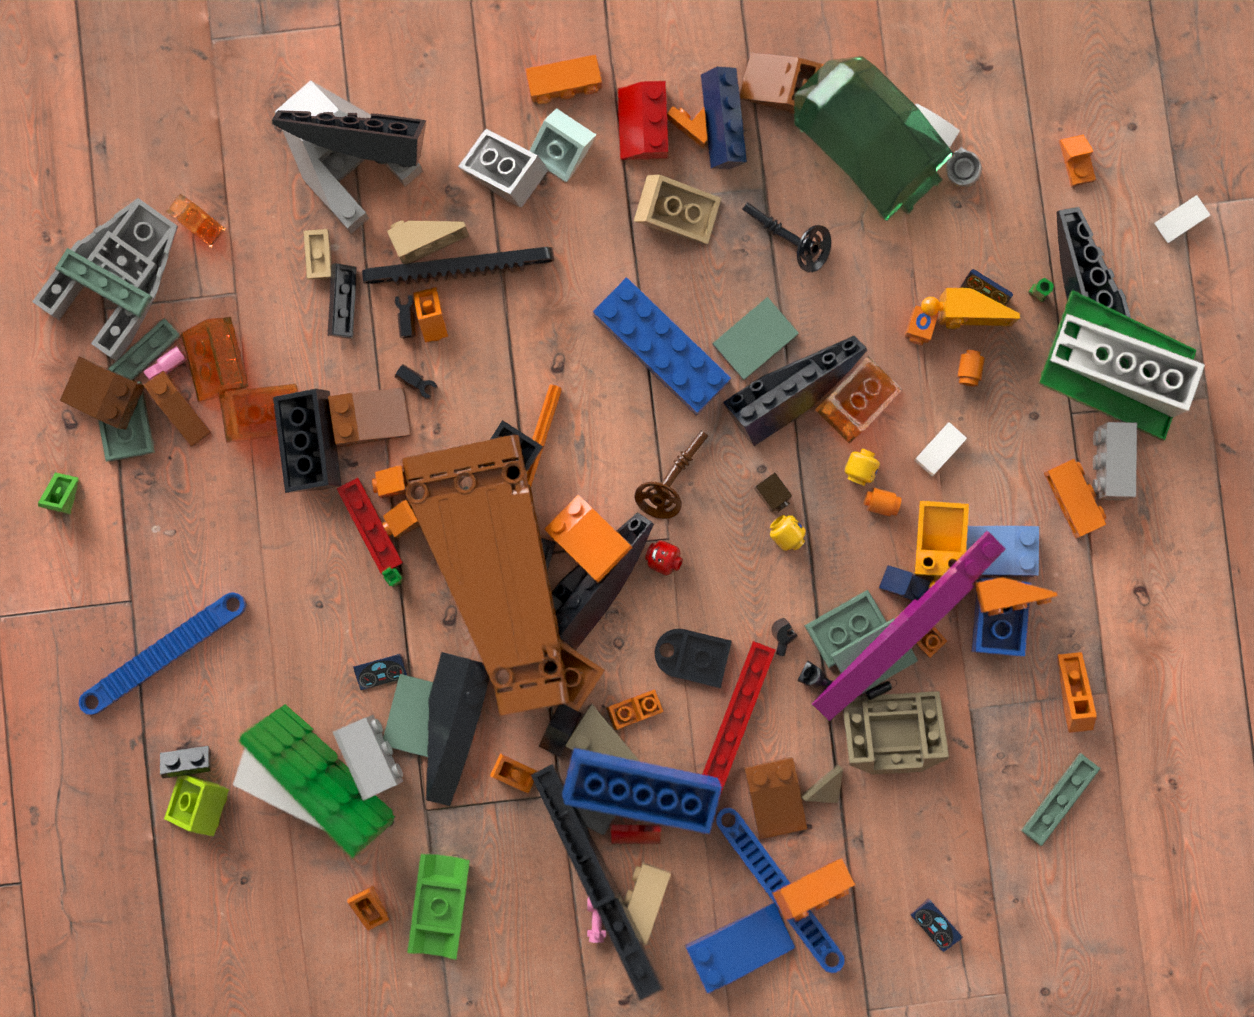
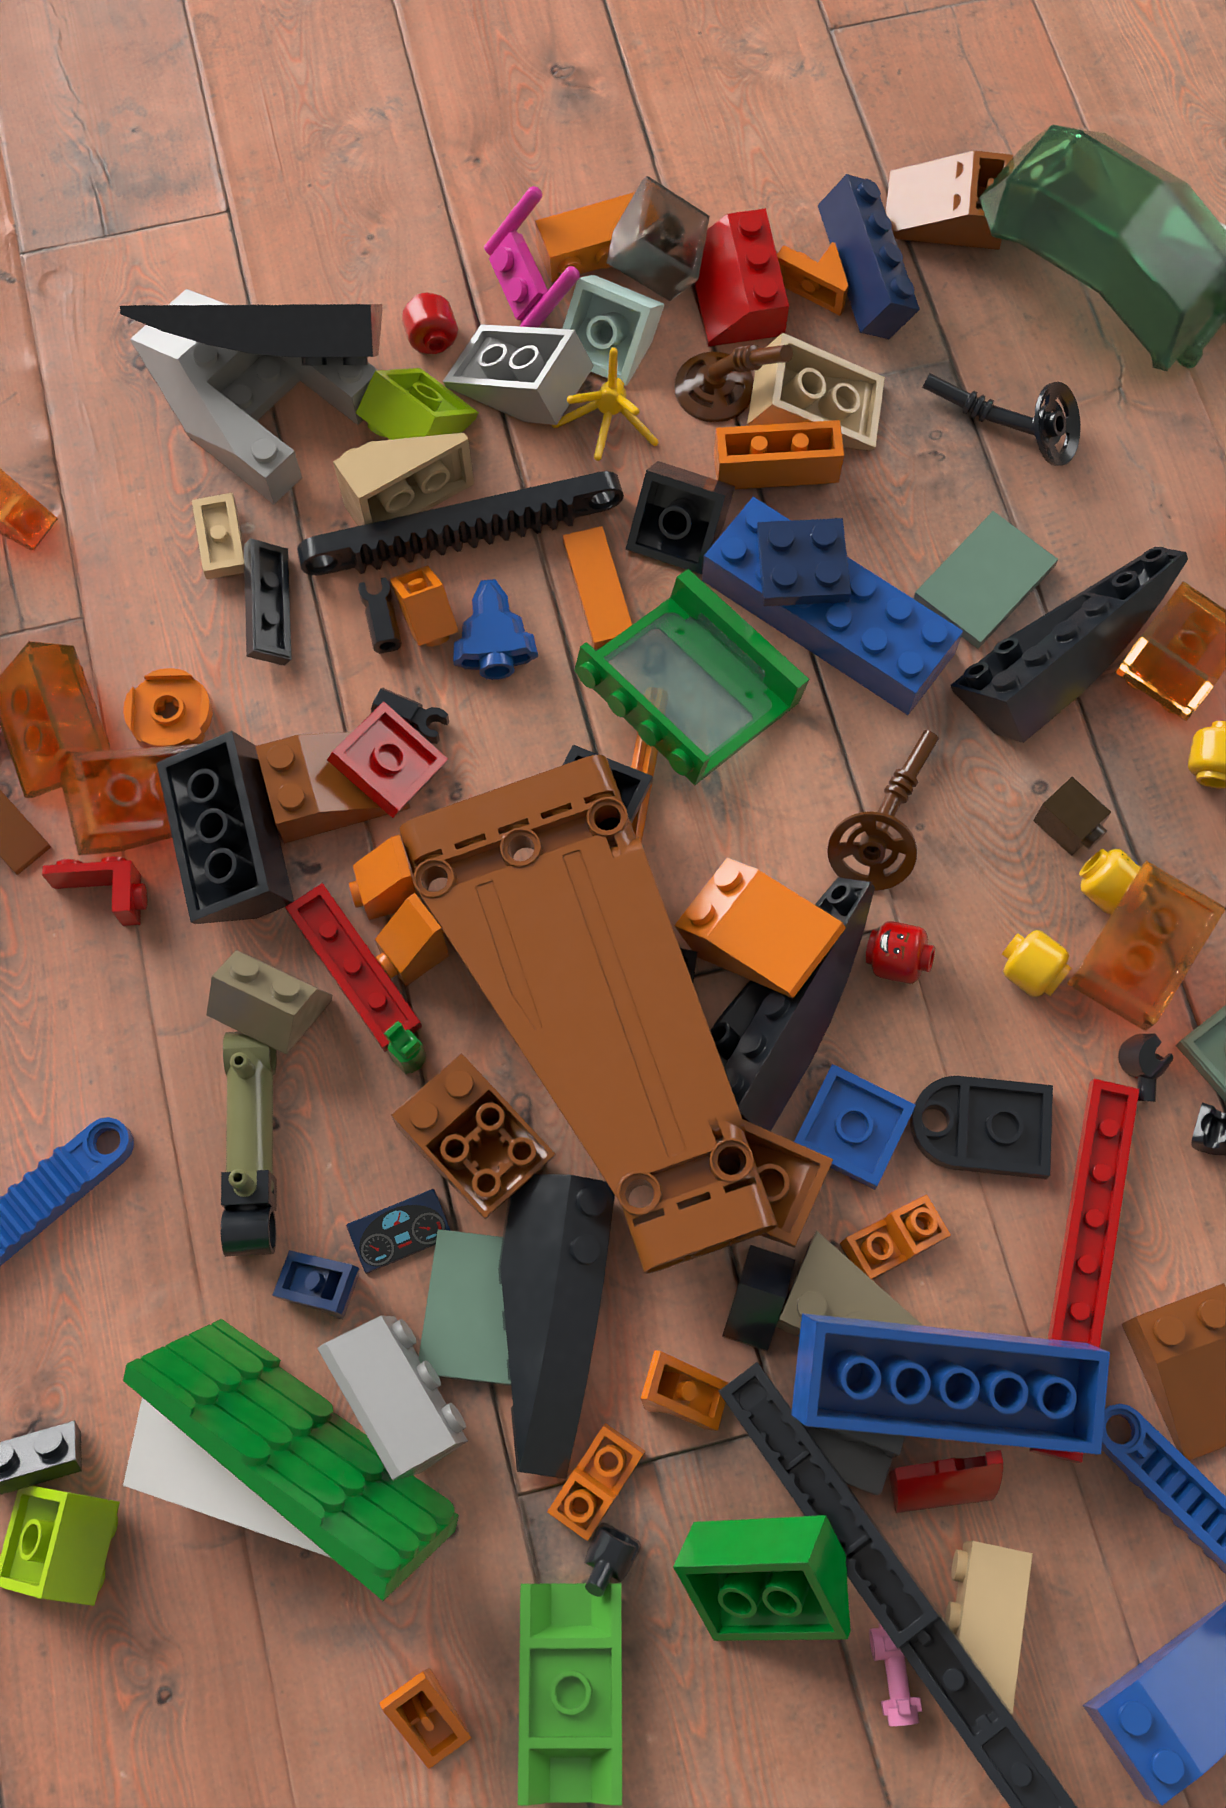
camera: 10 degrees left, 15 degrees down
none -> red bracket [42,856,148,926]
none -> orange plate [123,668,213,753]
none -> dark tan slope [206,950,333,1055]
none -> olive piece [221,1032,277,1257]
none -> dark blue slope [272,1250,359,1320]
none -> plate [327,701,448,818]
none -> lime slope [356,368,479,440]
none -> dark orange slope [391,1053,556,1219]
none -> red head [402,292,458,354]
none -> blue rock [453,579,538,680]
none -> dark pink plate [484,186,580,328]
none -> orange slope [547,1423,646,1541]
none -> yellow plant [552,348,659,461]
none -> orange tile [562,526,632,649]
none -> panel [574,569,810,785]
none -> black piece [584,1523,641,1597]
none -> clear smoke slope [607,176,710,301]
none -> black slope [625,461,735,574]
none -> green slope [673,1515,851,1641]
none -> reddish brown dish [675,345,793,422]
none -> orange brick [714,420,844,489]
none -> dark blue plate [757,518,851,606]
none -> blue plate [794,1064,916,1190]
none -> yellow head [1002,930,1072,997]
none -> clear orange slope [1067,861,1226,1032]

